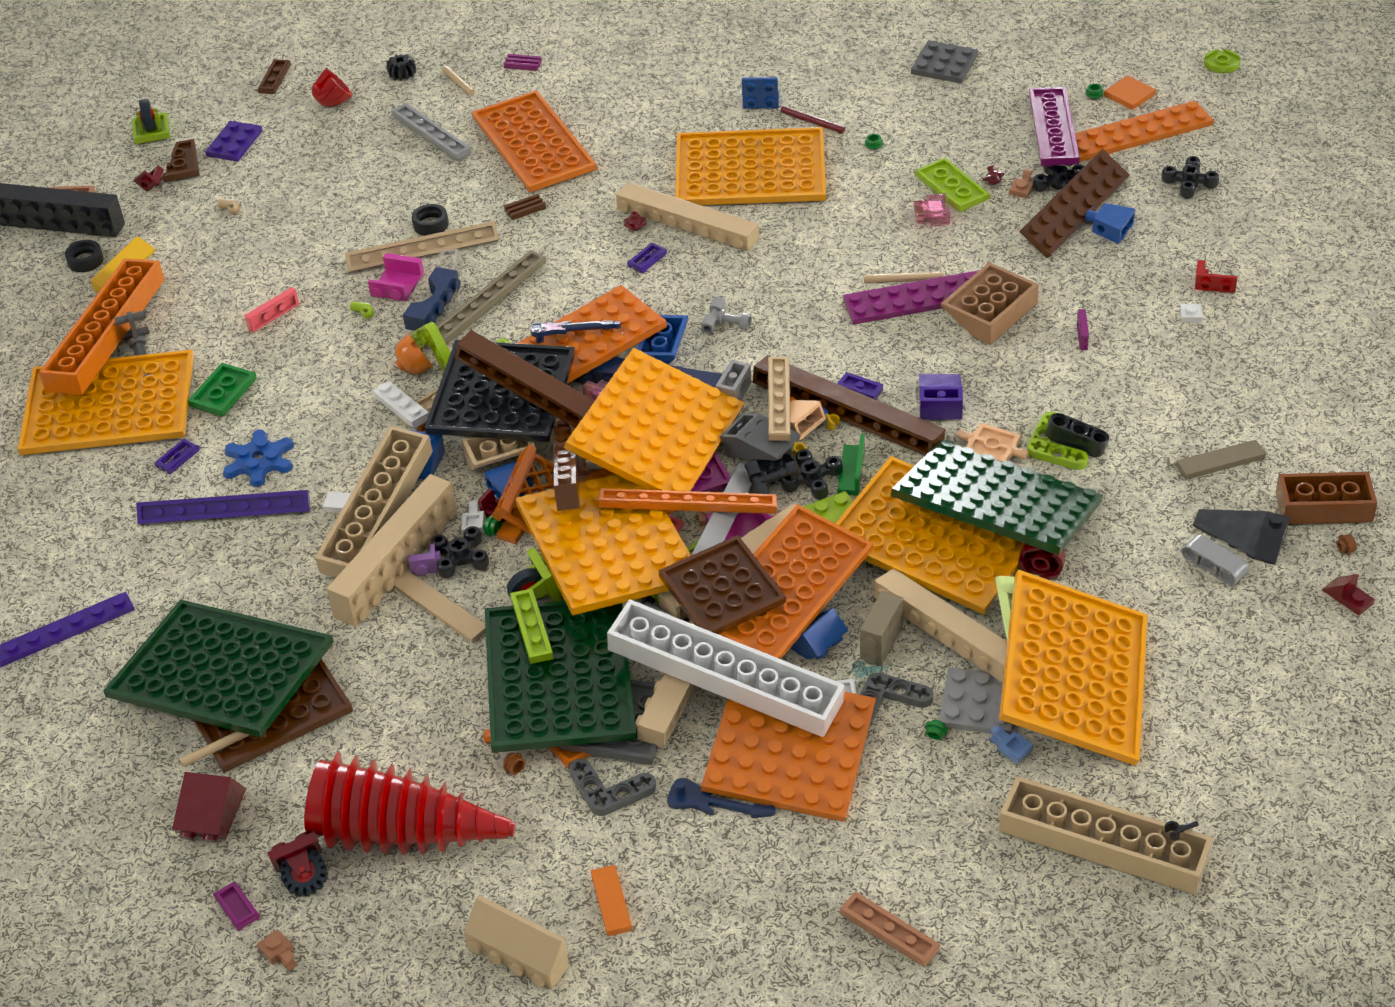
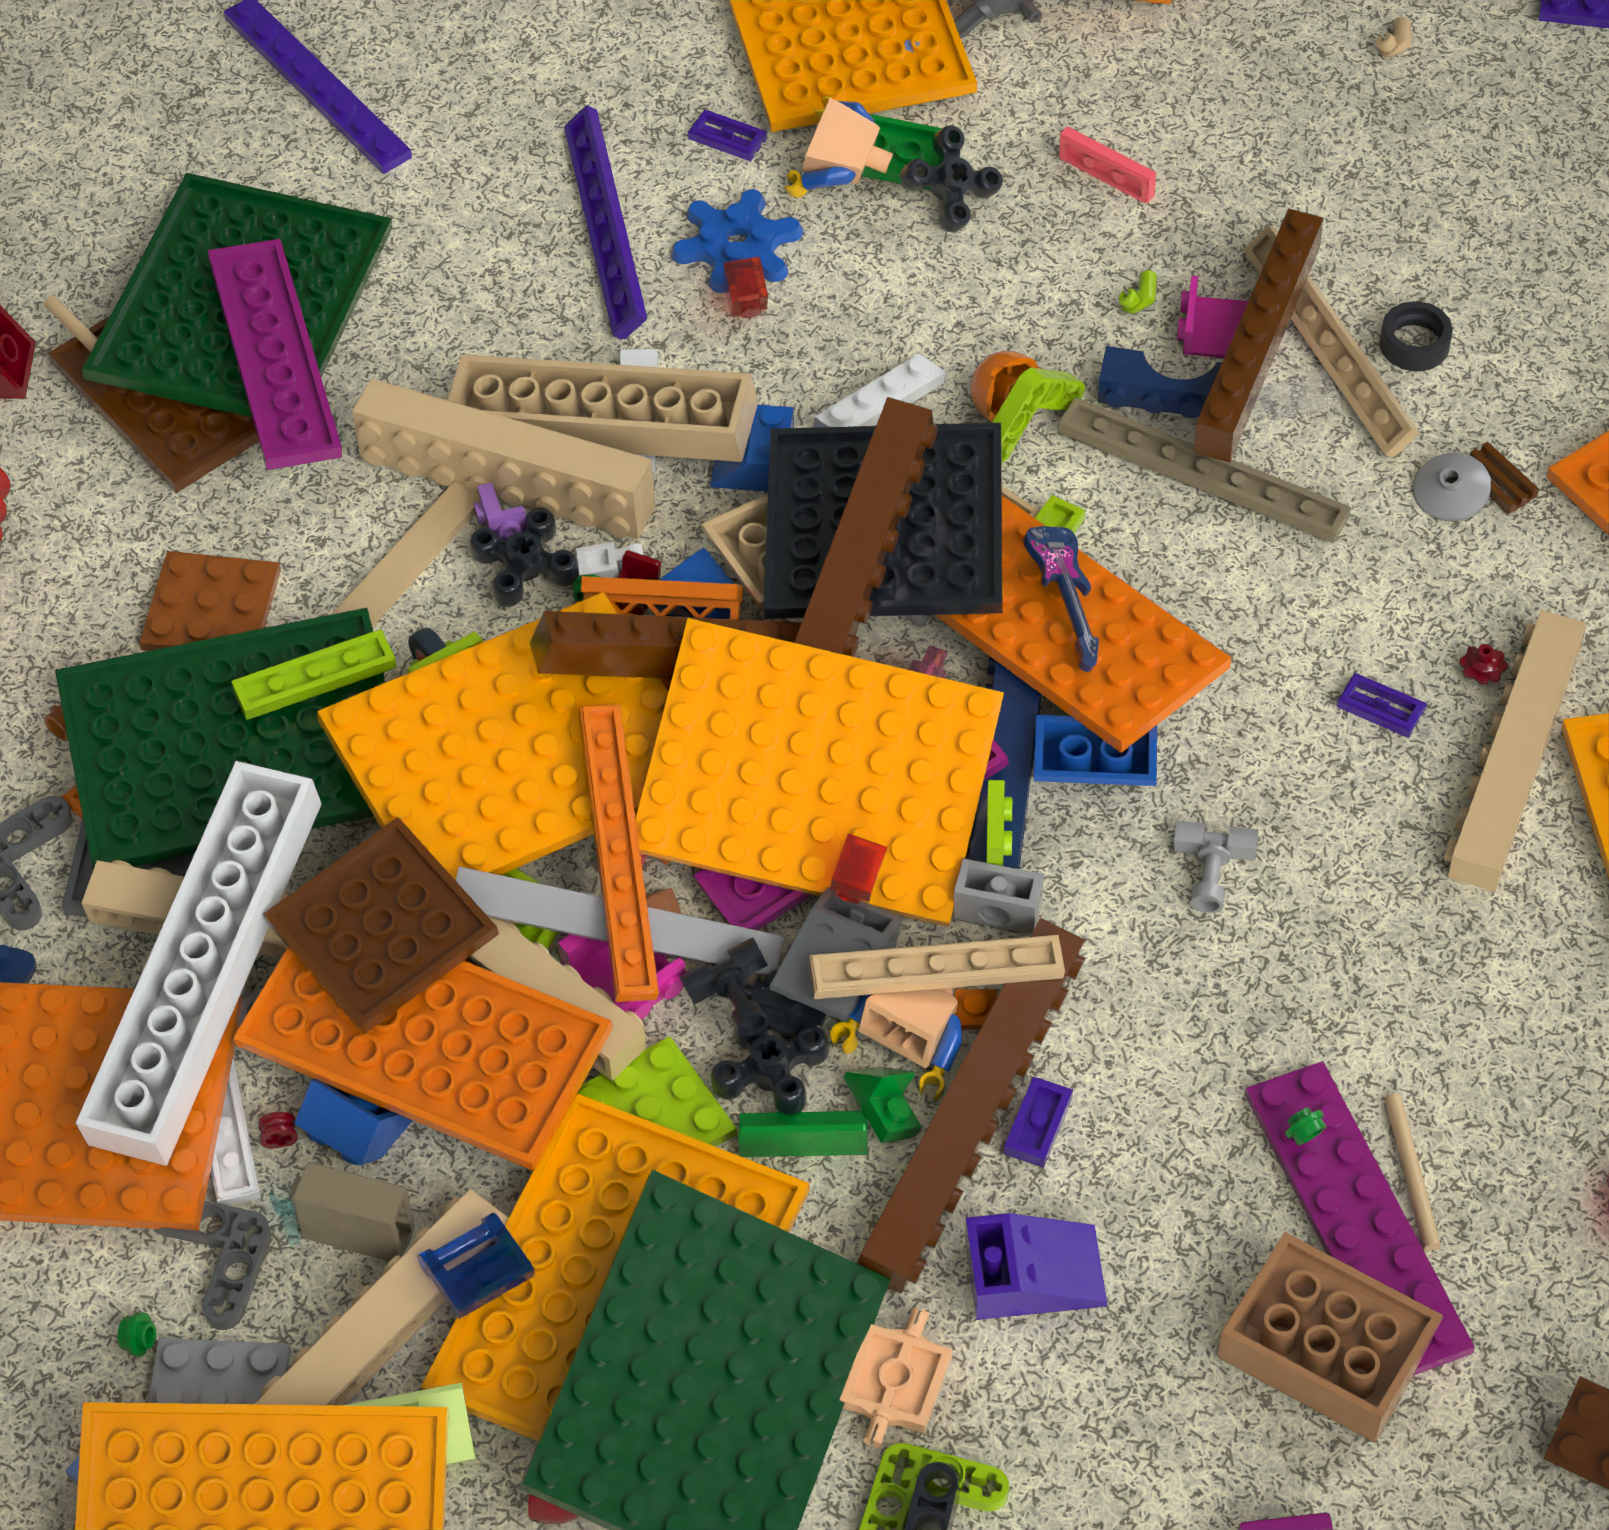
camera: 80 degrees right, 10 degrees up
none -> dark orange plate [139,551,281,651]
none -> magenta plate [208,239,342,470]
none -> dark red bush [258,1112,298,1149]
none -> clear blue plate [417,1212,535,1319]
none -> clear red brick [723,256,769,318]
none -> light nougat torso [784,96,893,198]
none -> clear red brick [830,833,887,904]
none -> green slope [843,1067,922,1143]
none -> black gear [900,125,1003,232]
none -> lime plate [987,780,1012,866]
none -> reddish brown brick [1194,208,1324,463]
none -> green plate [1285,1107,1327,1146]
none -> light grey dish [1414,453,1491,522]

